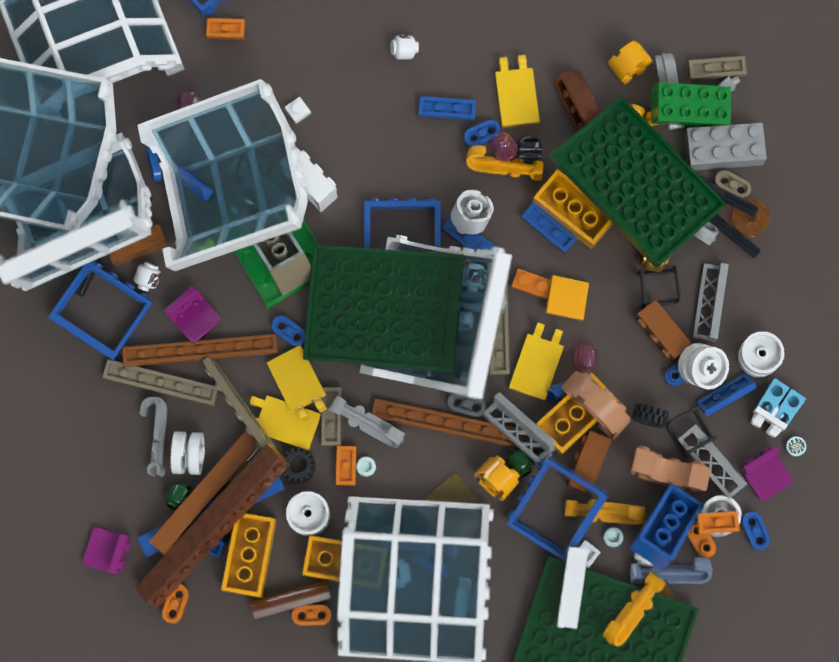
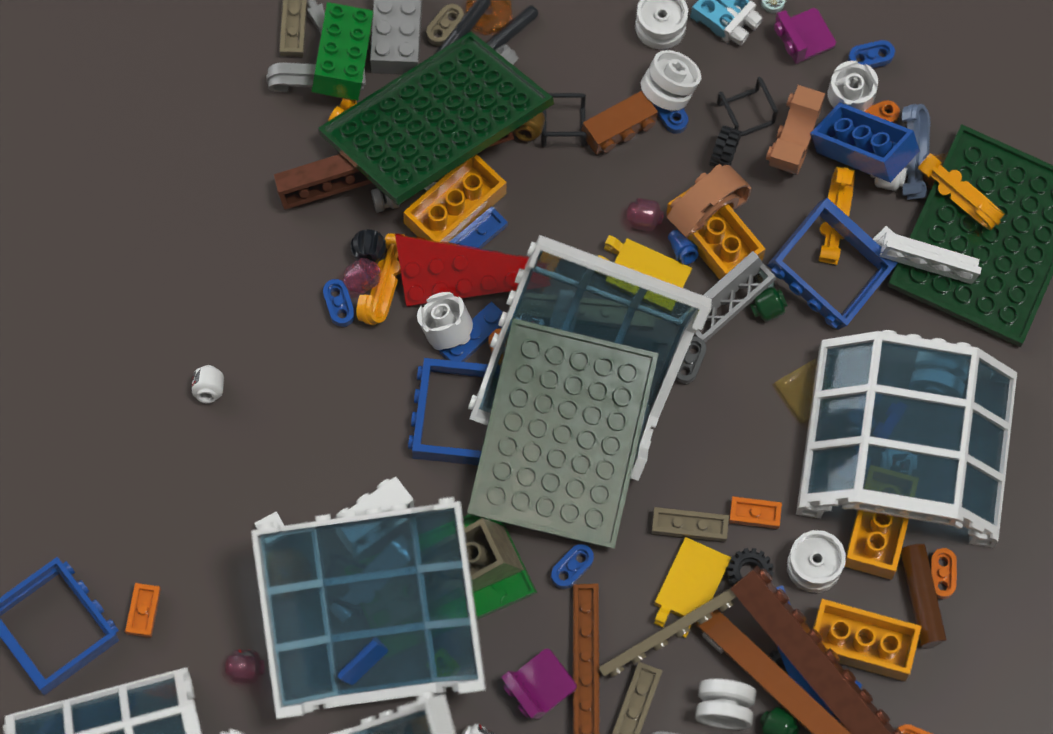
camera: 90 degrees left, 10 degrees down
blue plate [146,146,163,182] -> none
yellow tile [267,345,327,422] -> none
light grey piece [328,396,405,448] -> none
light aqua tile [356,457,376,477] -> none
dark orange tile [371,398,525,448] -> none
blue plate [419,96,476,121] -> none
light orange brick [474,455,520,501] -> none
yellow tile [495,55,540,128] -> none
light orange tile [545,275,589,321] -> none
dark orange brick [566,431,612,495] -> none
light aqua tile [603,527,623,547] -> none
light orange brick [607,40,653,85] -> none
light grey fence [678,424,748,498] -> none
light grey fence [692,263,729,342] -> none
blue plate [696,373,756,416] -> none
orange plate [697,511,739,534] -> none
none -> red wing [395,233,551,306]

